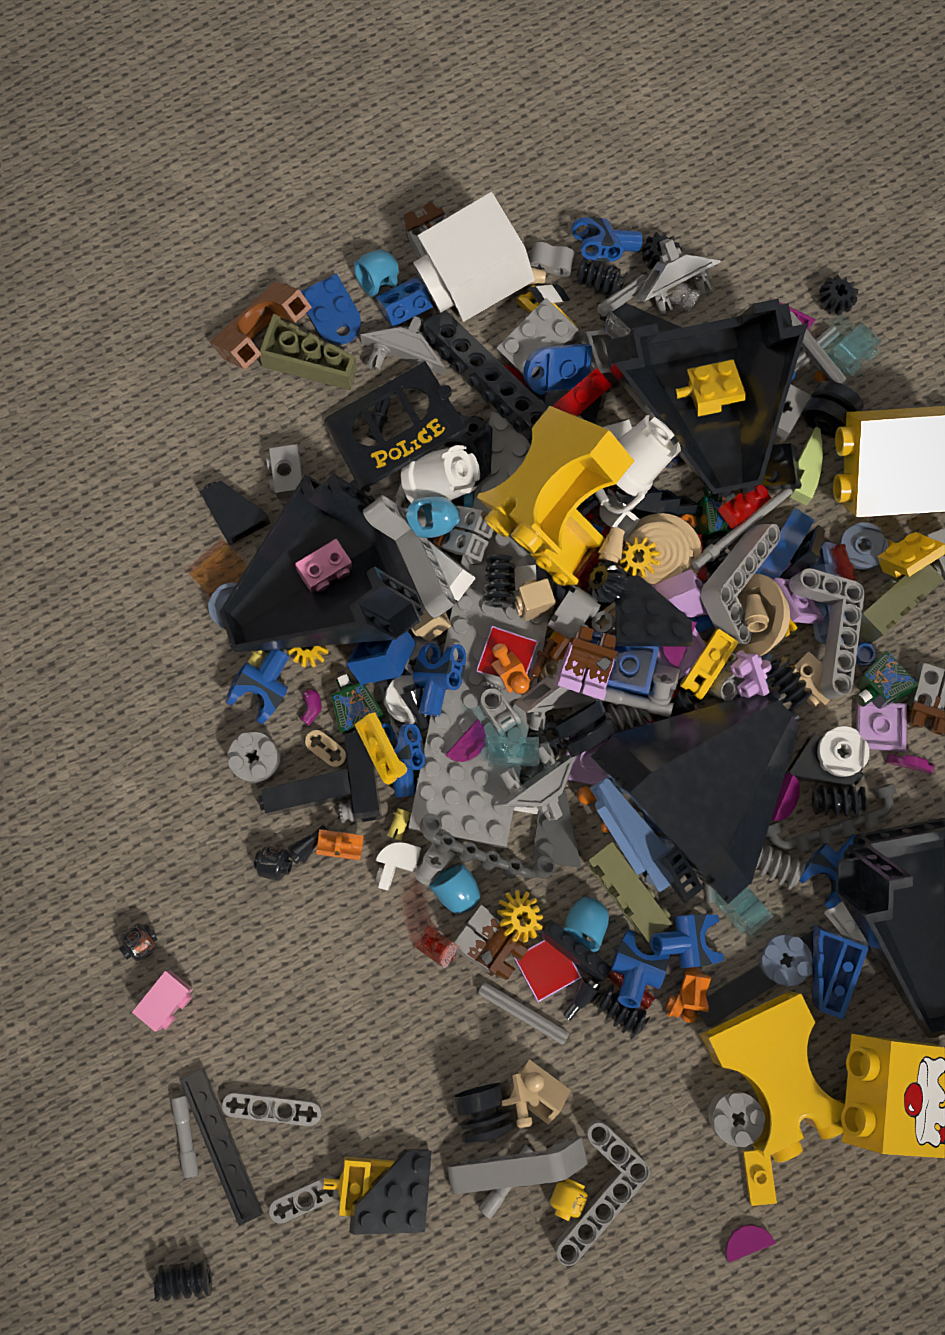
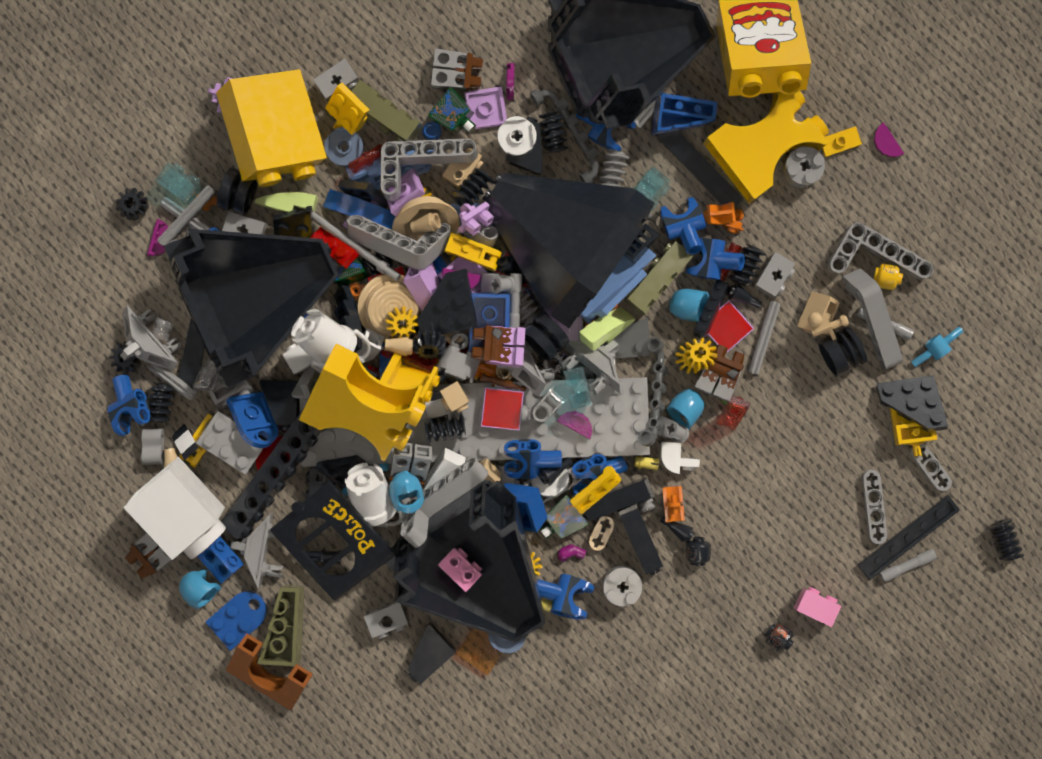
camera: 100 degrees left, 10 degrees up
orange piece [491,644,530,694] -> none
red plate [552,368,612,417] -> none
yellow plate [675,360,745,416] -> none
sand blue plate [760,935,812,986] -> none
magenta tile [771,773,800,821] -> none
none -> yellowish green slope [579,307,635,352]
none -> light grey brick [753,252,795,298]
none -> dark azure piece [911,327,963,367]

